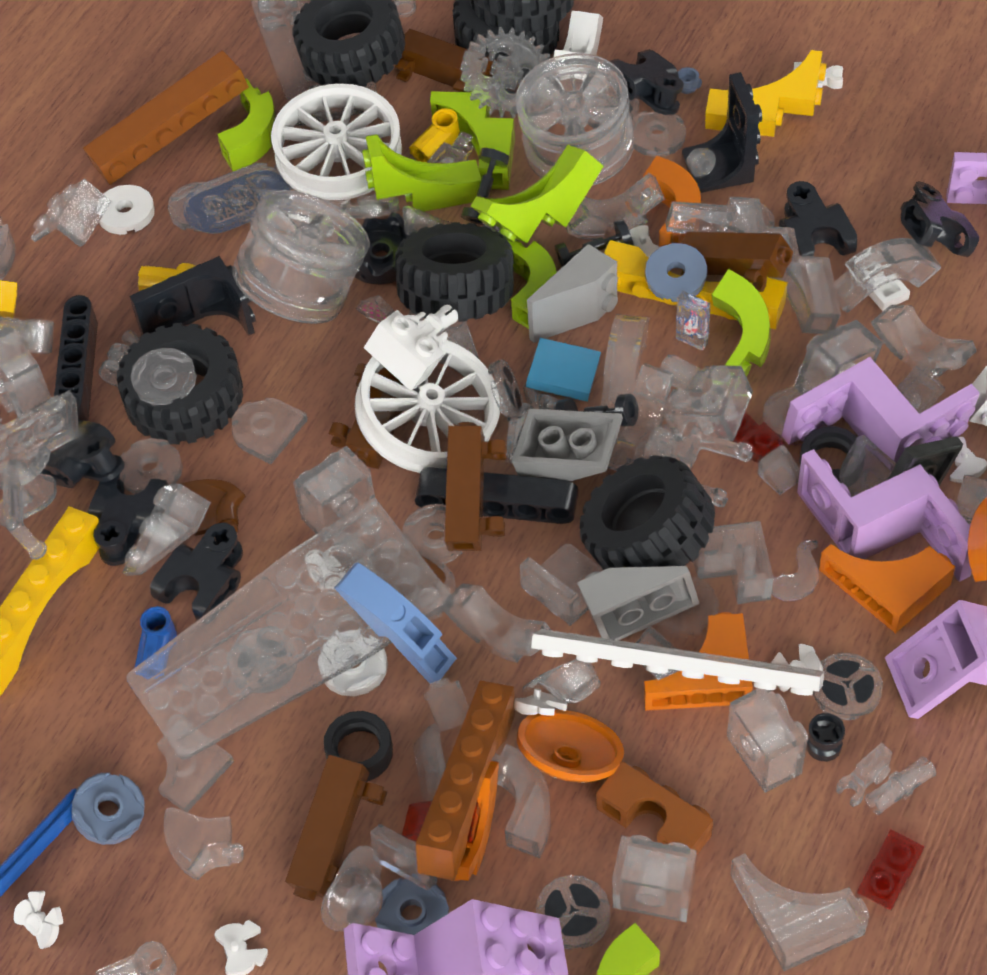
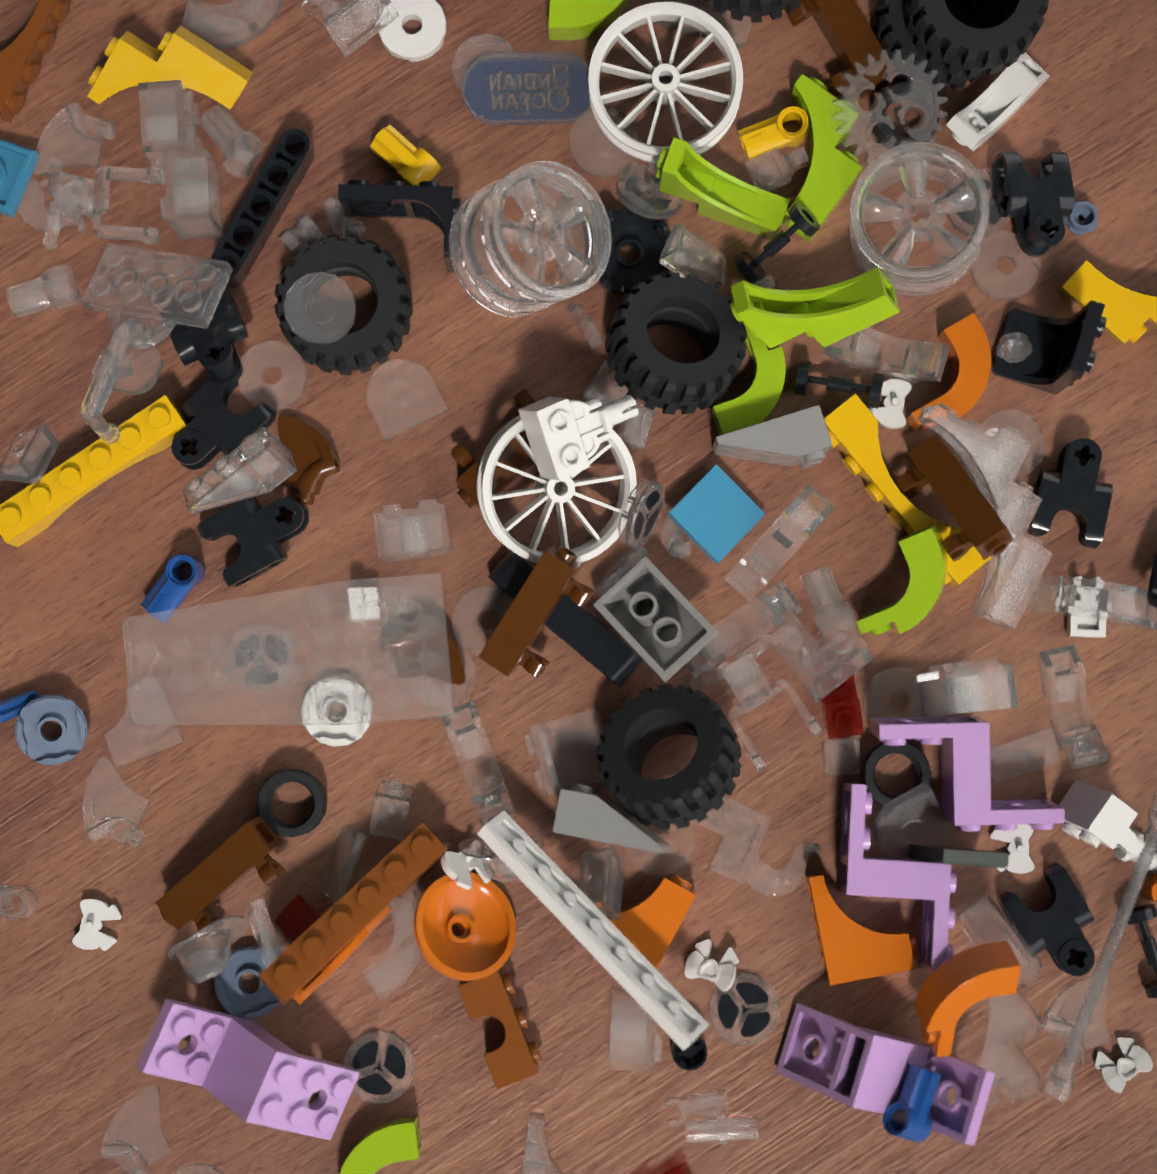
camera: 30 degrees right, 30 degrees up
medium blue slope [334,562,457,684] -> none
black wheel [555,393,639,427] -> none
clear brick [612,835,697,923] -> none
sand blue tile [645,243,708,302] -> none
clear tile [676,291,710,351] -> none

